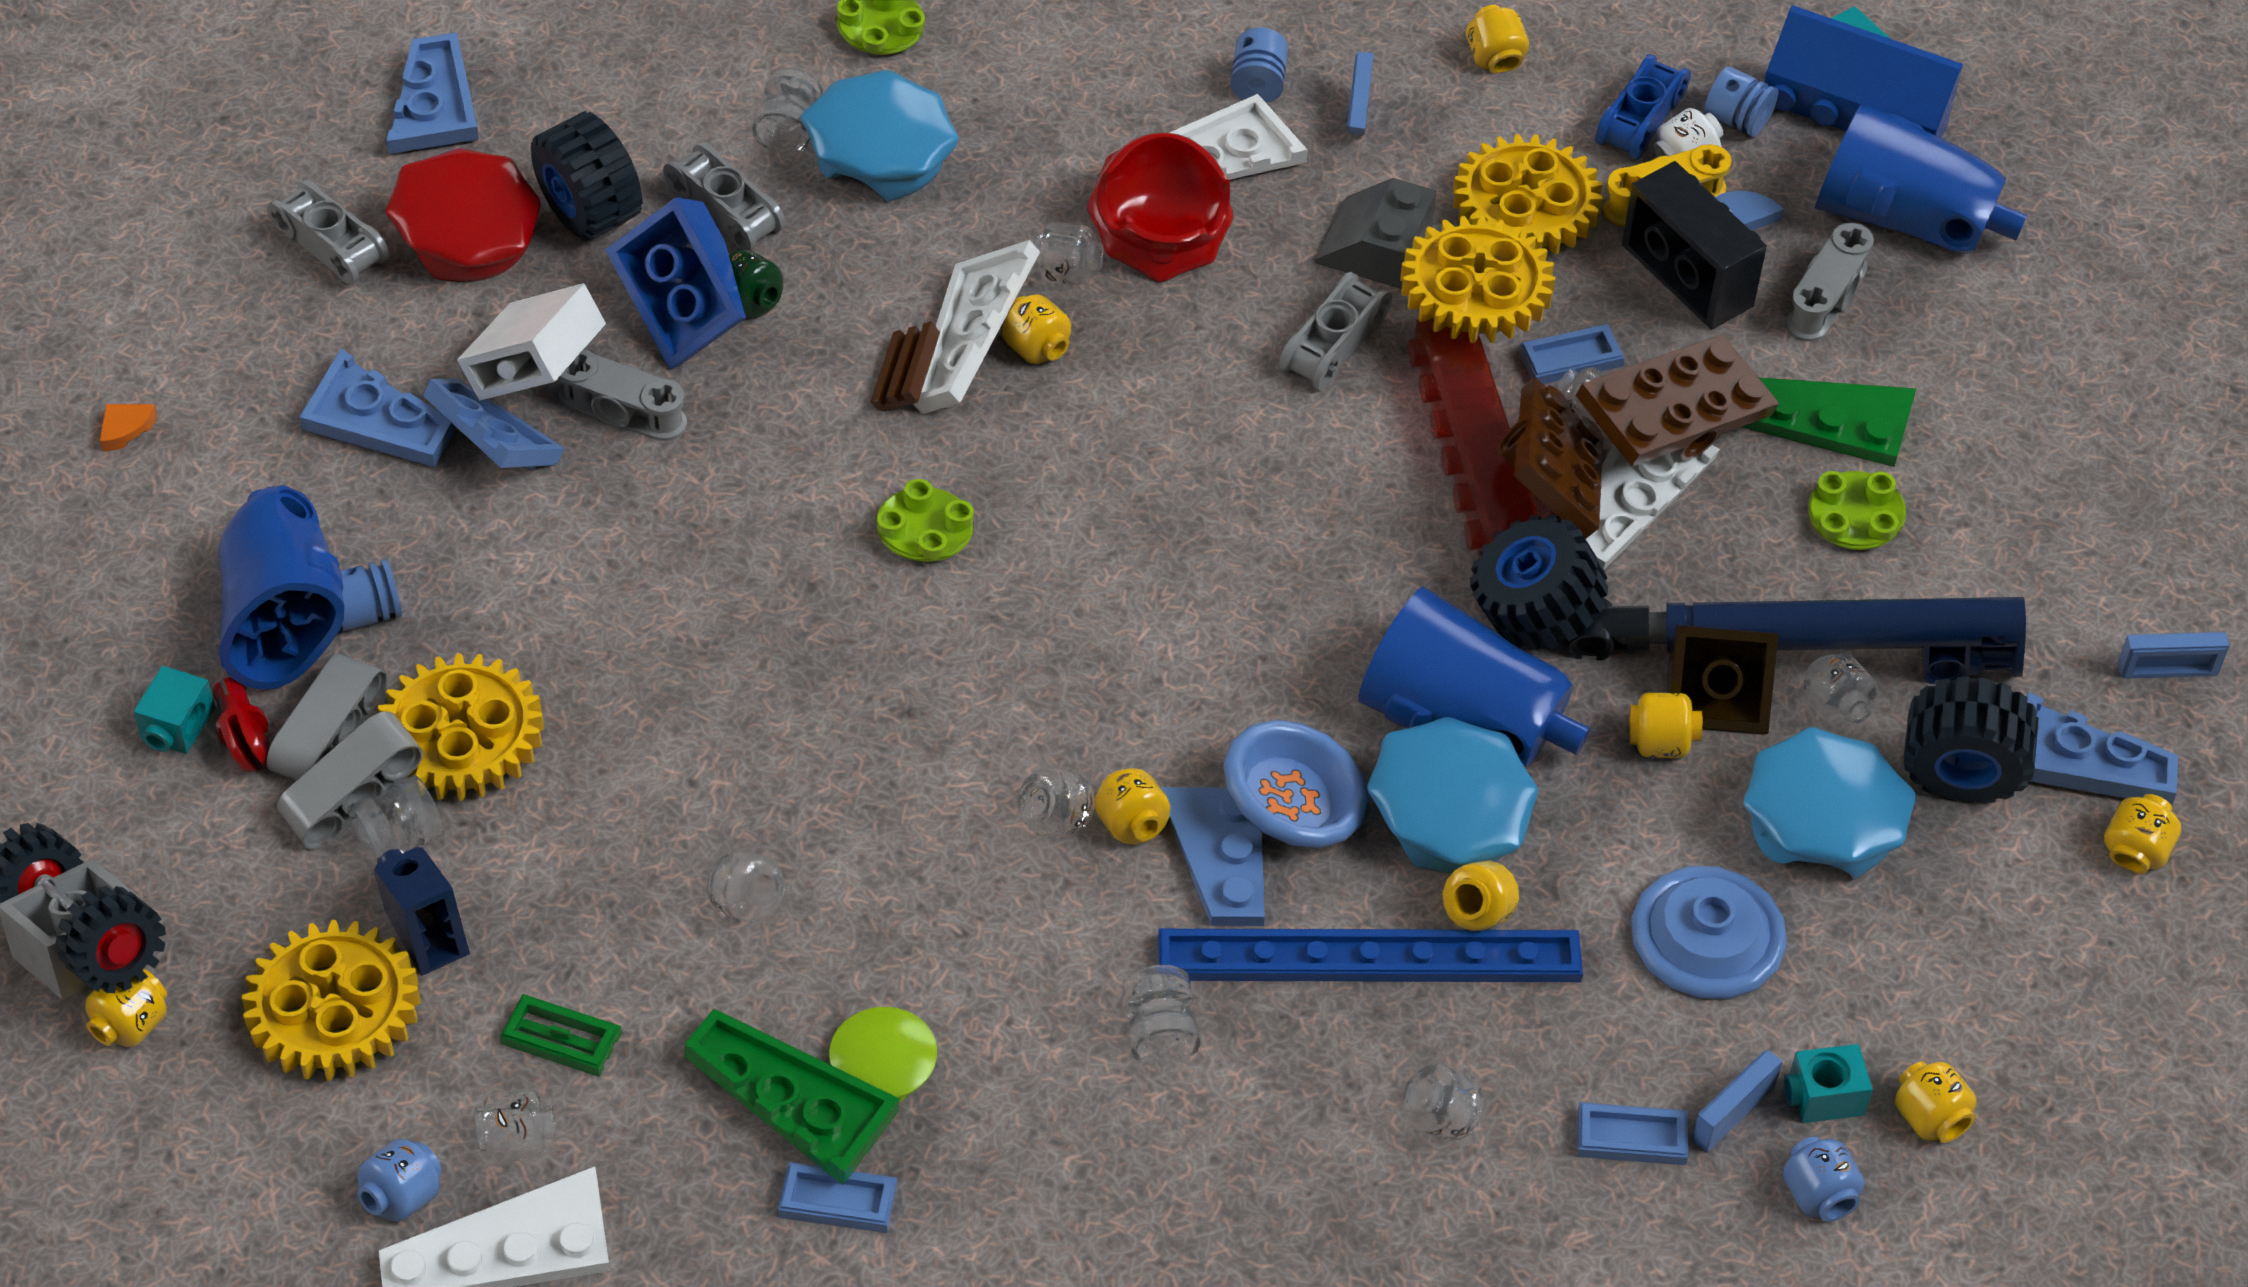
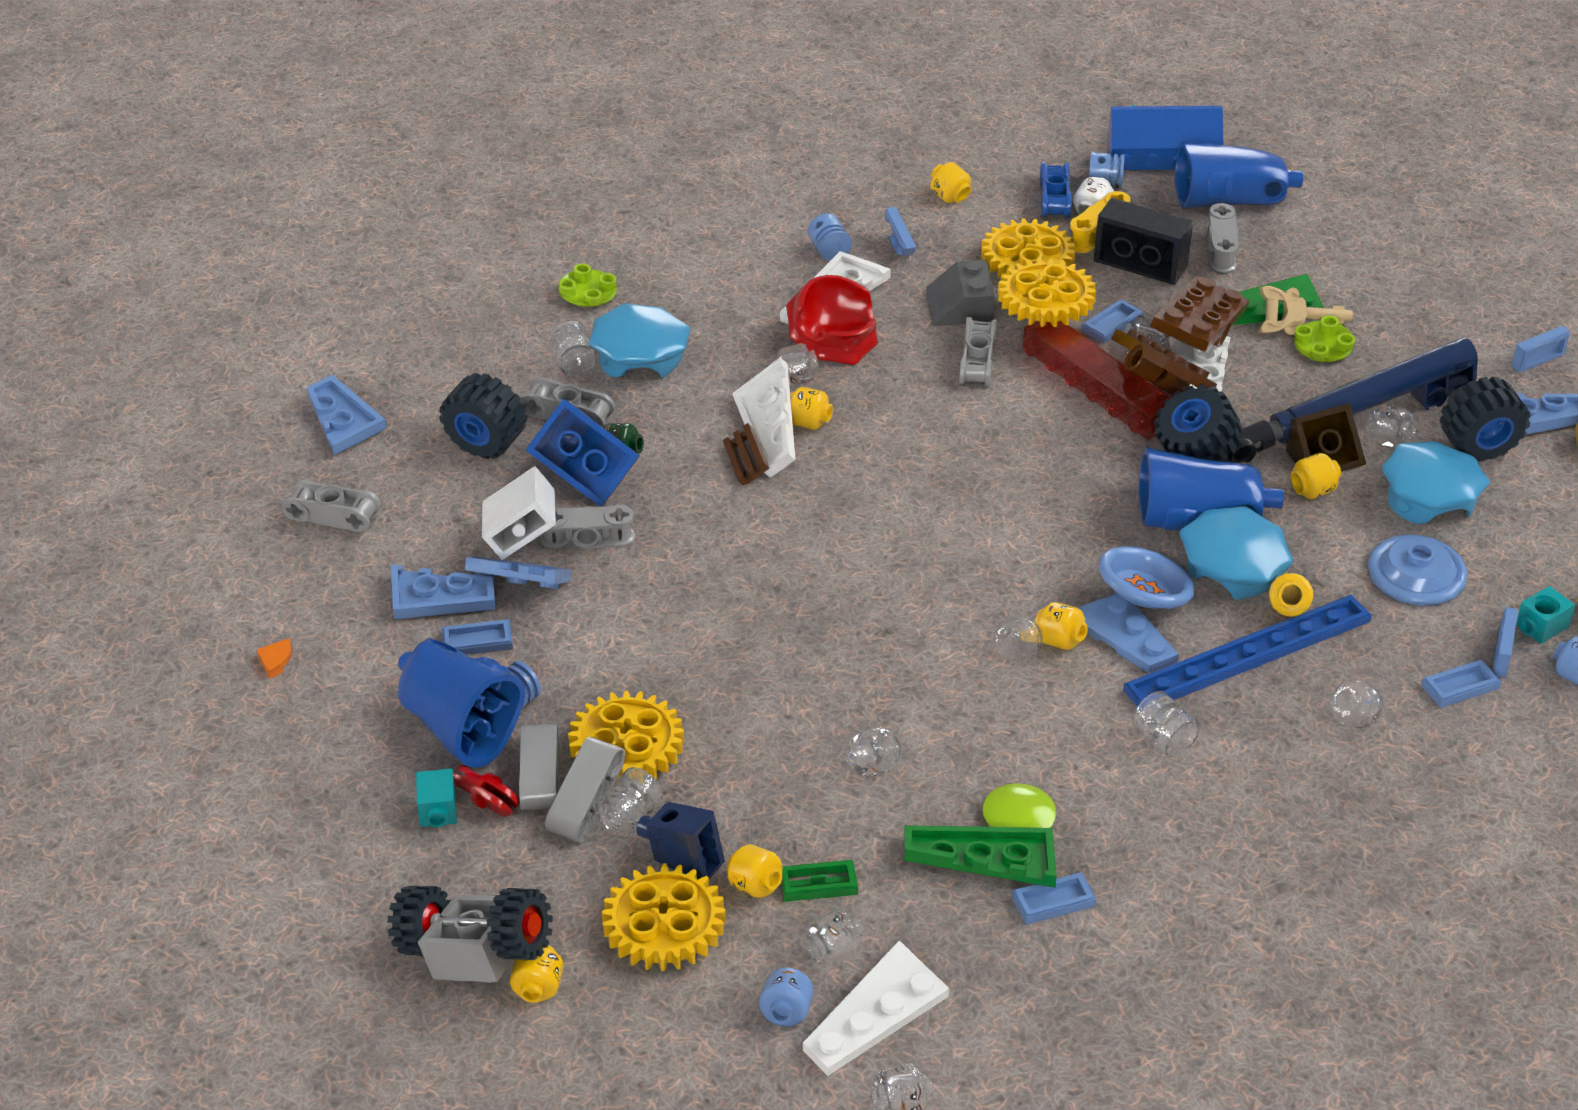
camera: 25 degrees left, 10 degrees down
red piece [385,148,541,282] -> none
lime dish [876,479,974,562] -> none
none -> medium blue tile [442,619,513,655]
none -> yellow head [727,844,783,898]
none -> tan piece [1257,286,1353,335]

